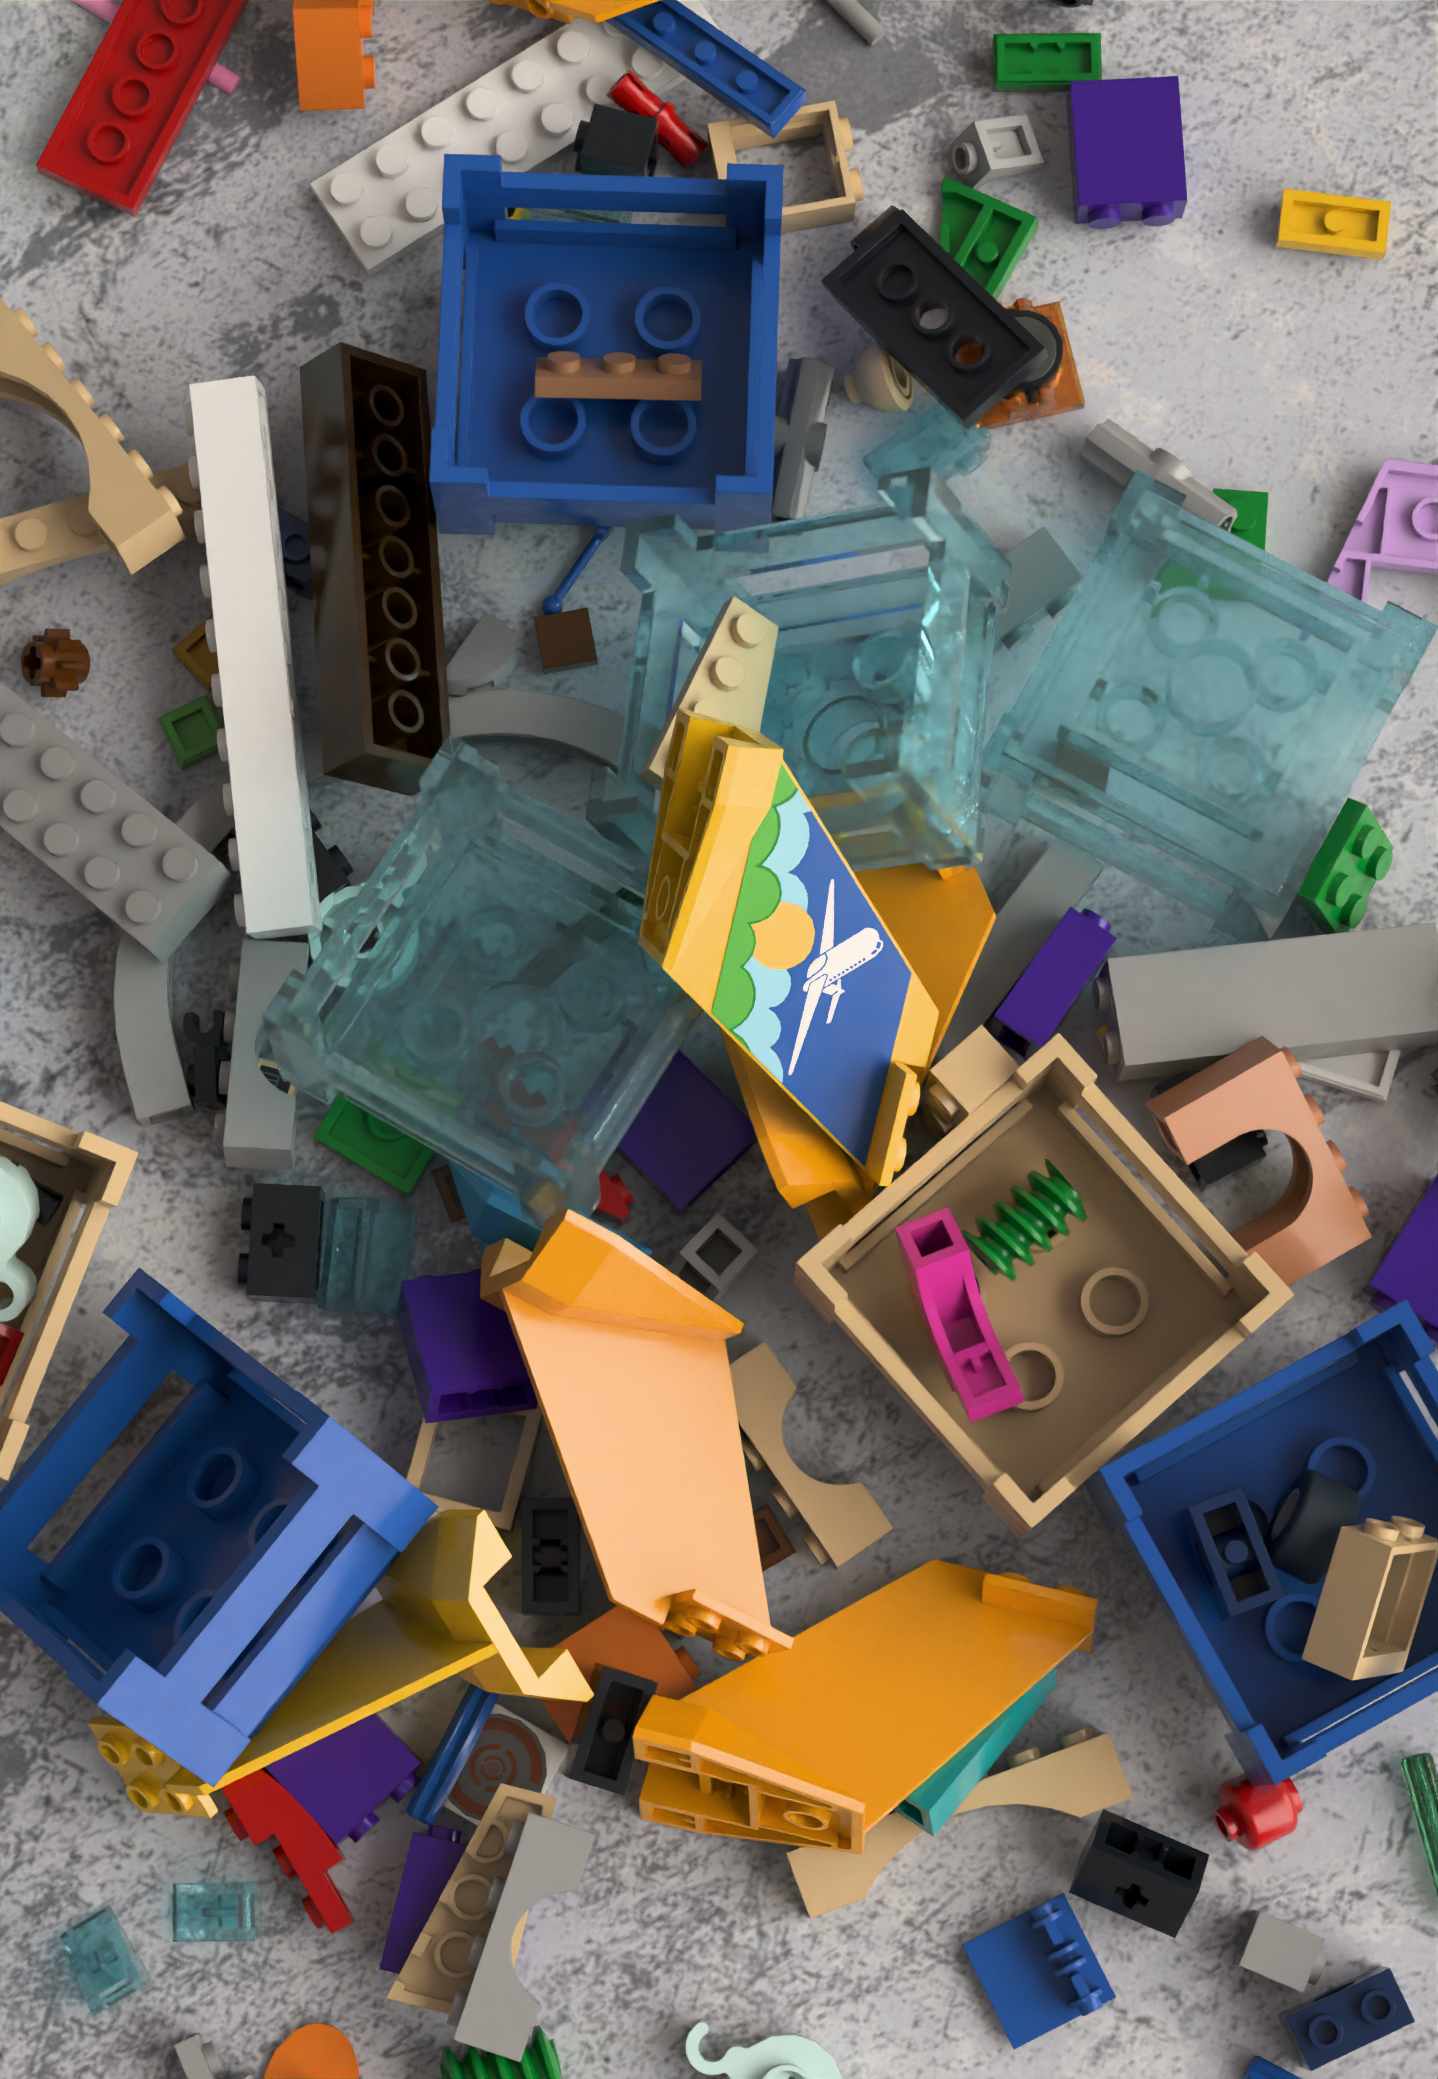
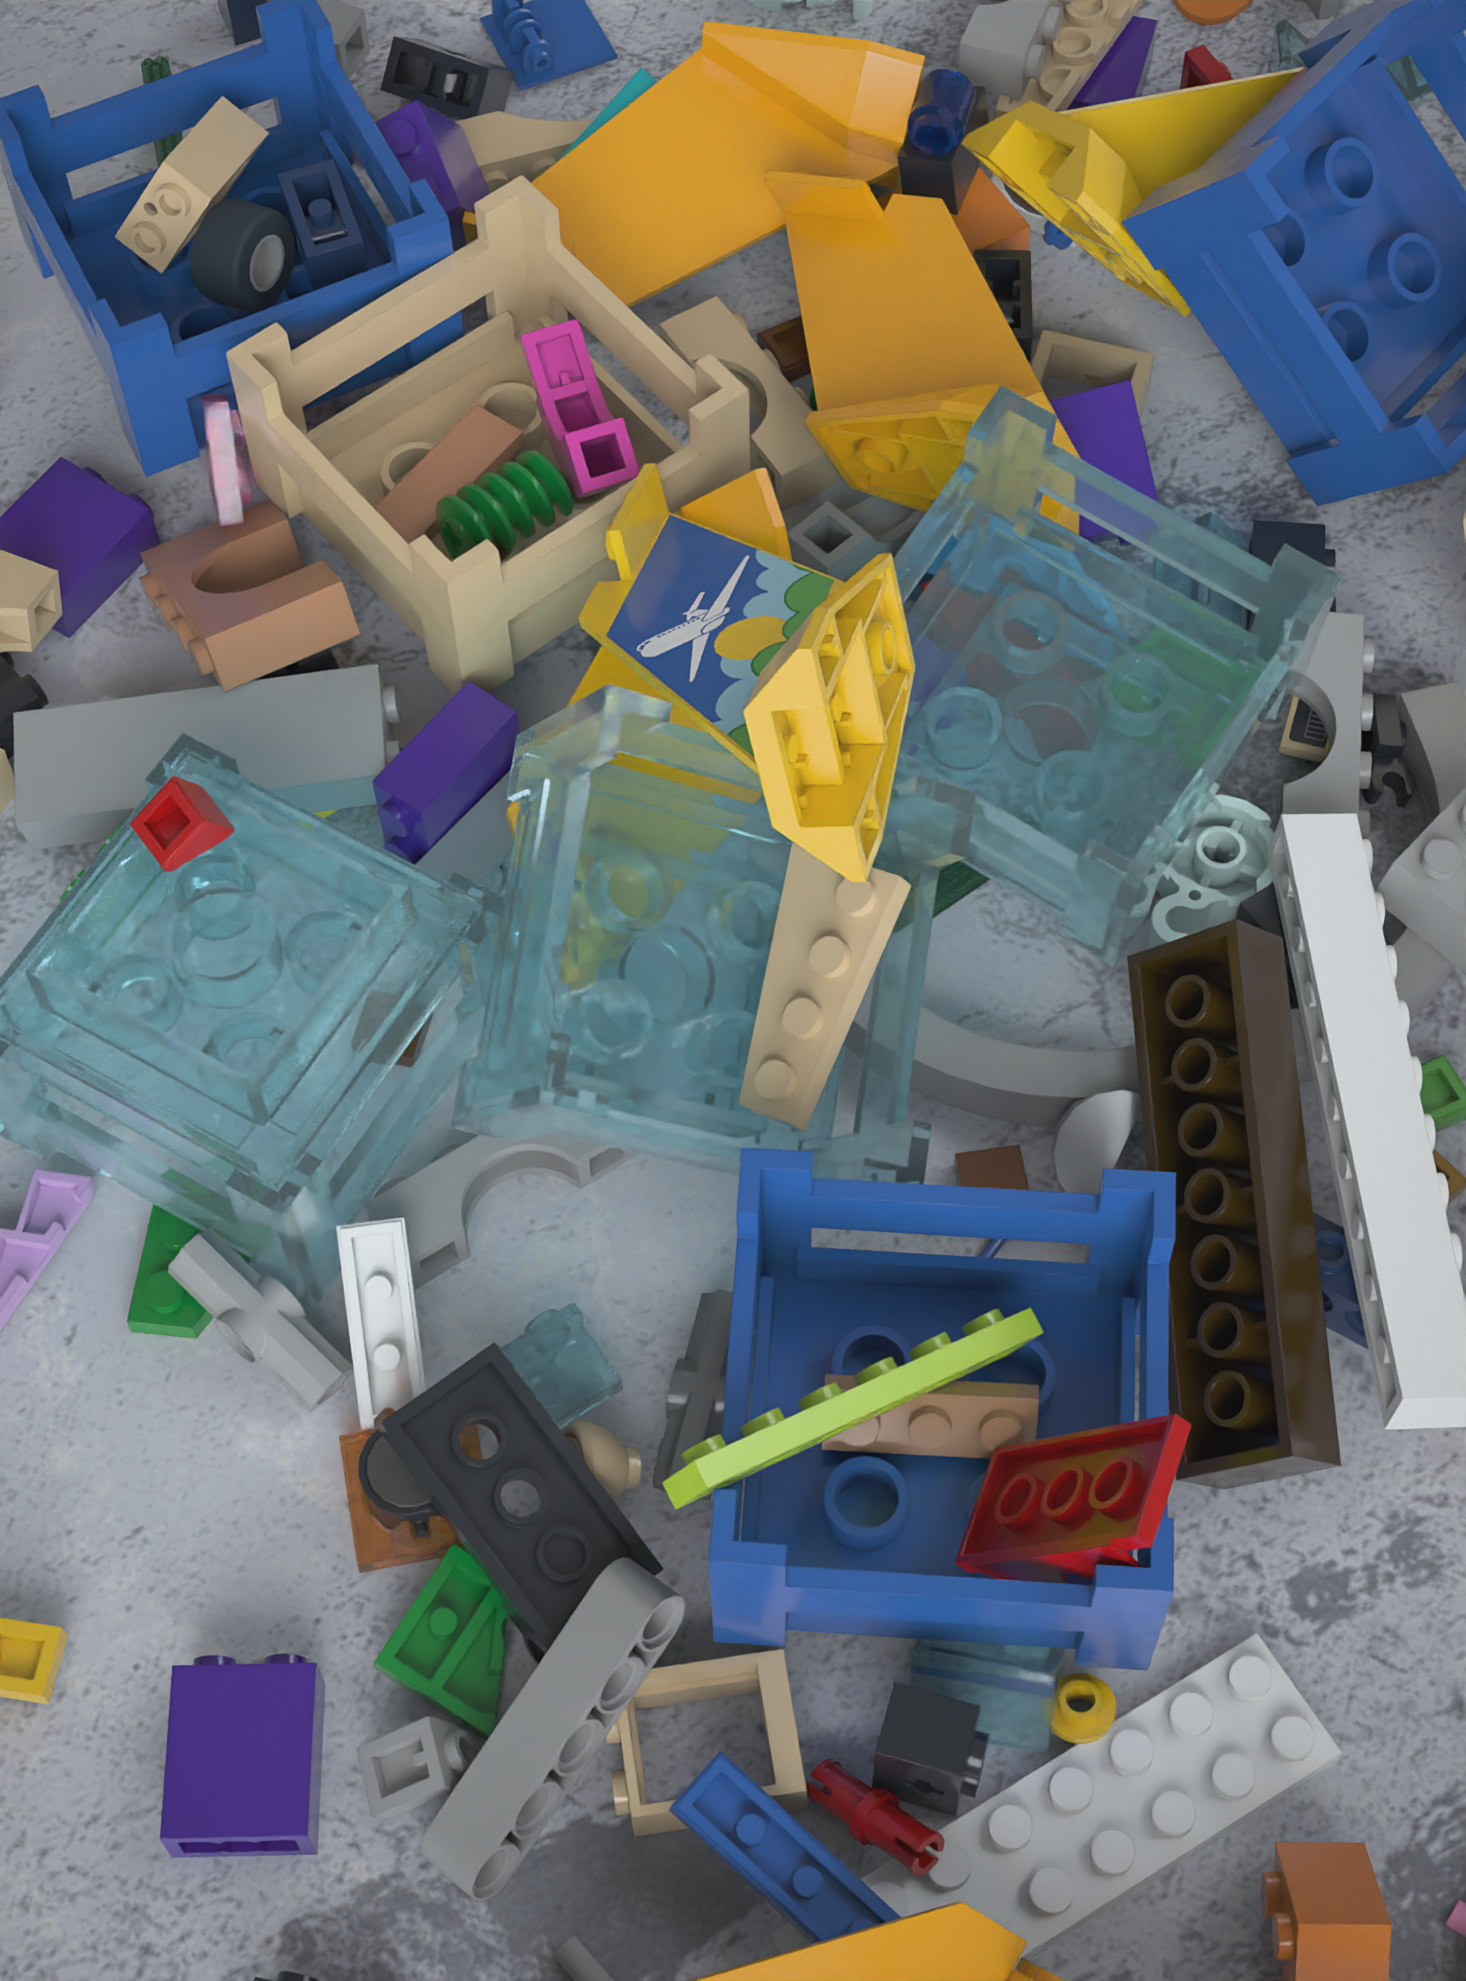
camera: 175 degrees left, 20 degrees down
tan arch [920,1024,1020,1141] -> none
green plate [992,33,1102,92] -> none
none -> red slope [129,775,235,872]
none -> clear pink plate [201,394,252,526]
none -> white tile [336,1217,427,1430]
none -> nougat tile [374,405,524,544]
none -> dark purple brick [375,100,490,251]
none -> light grey beam [421,1557,686,1901]
none -> lime plate [662,1307,1044,1510]
none -> clear blue brick [908,69,976,156]
none -> red piece [954,1413,1191,1583]

